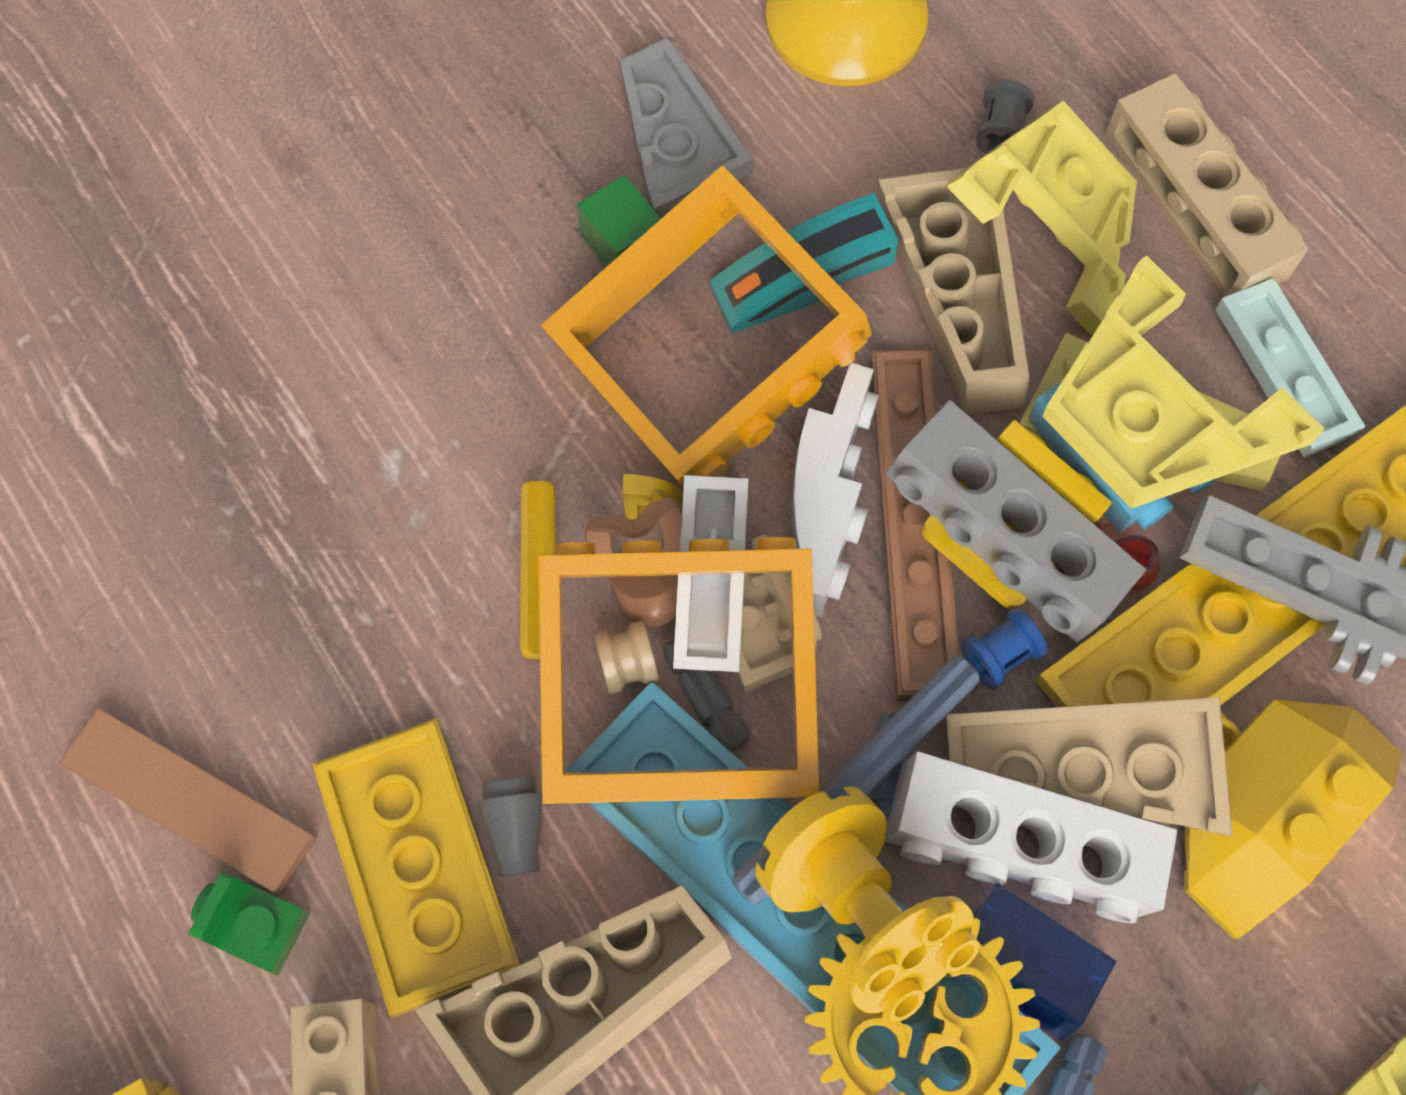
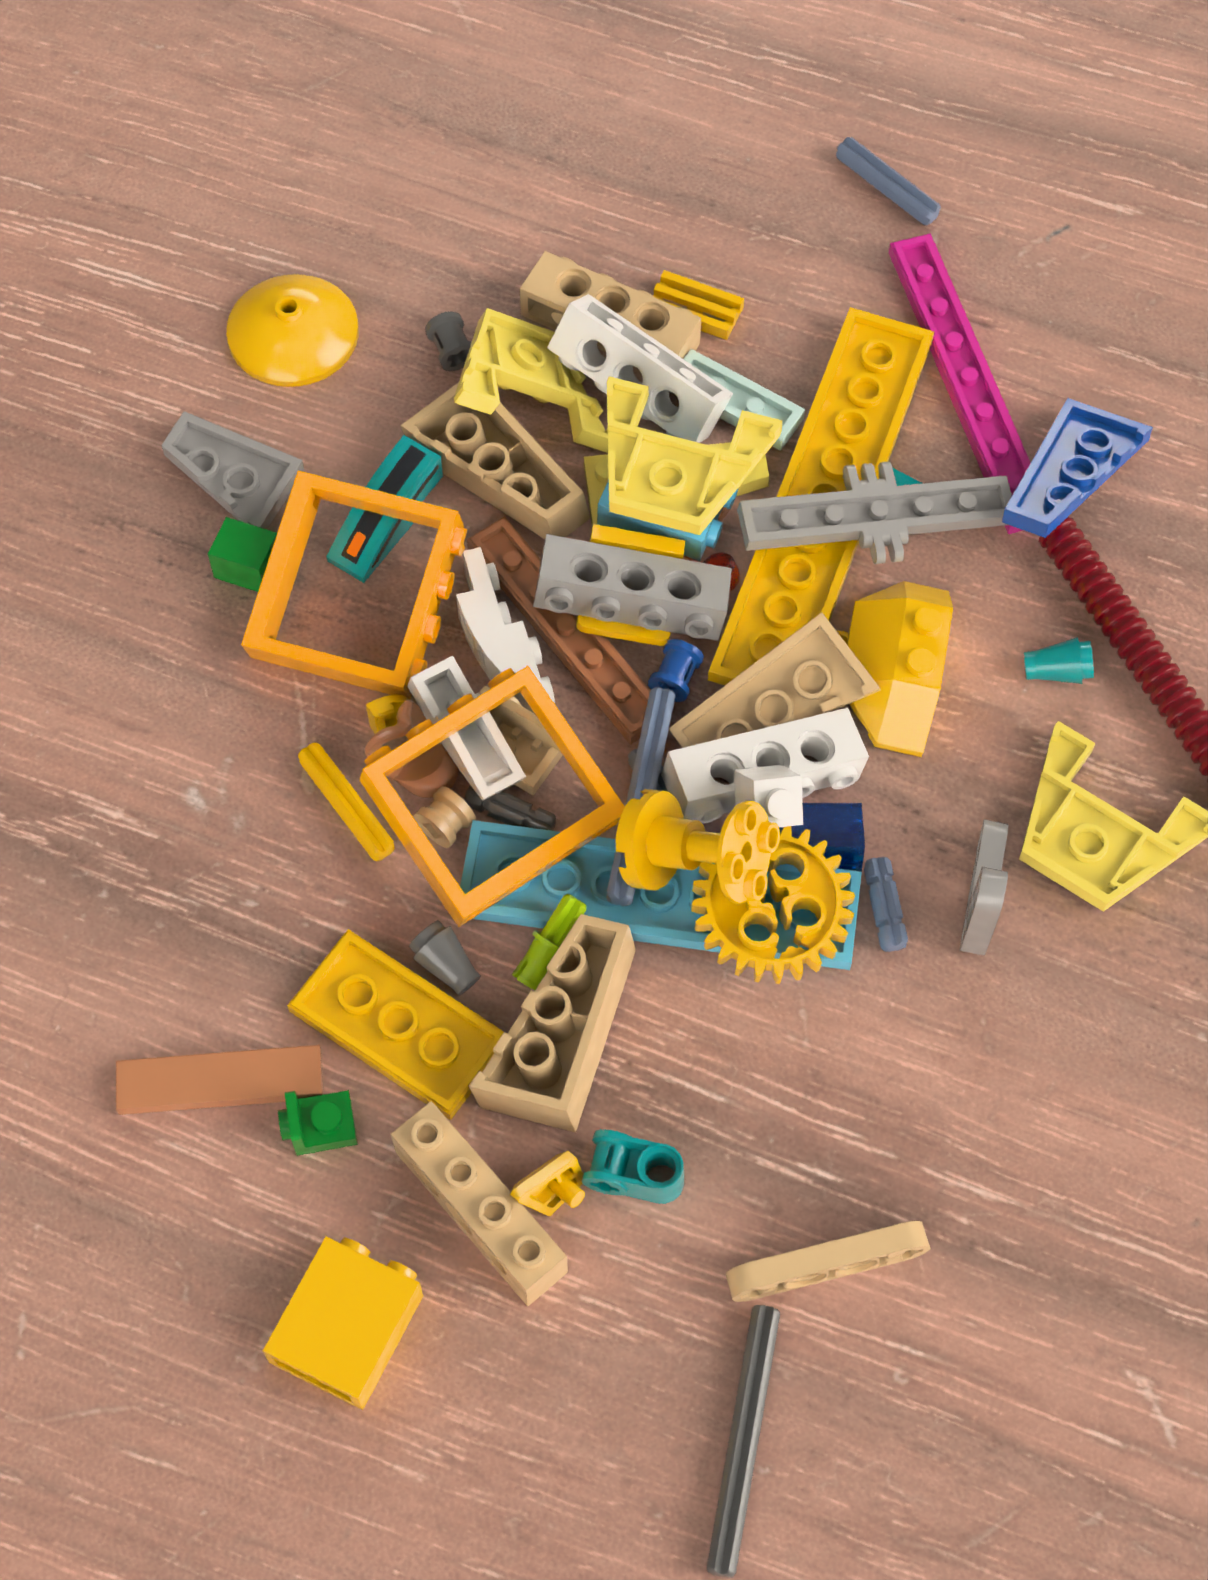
camera: 35 degrees left, 5 degrees down
none -> lime axle [512,894,587,990]
none -> white brick [547,294,733,443]
none -> yellow tile [653,270,744,340]
none -> white brick [734,765,803,827]

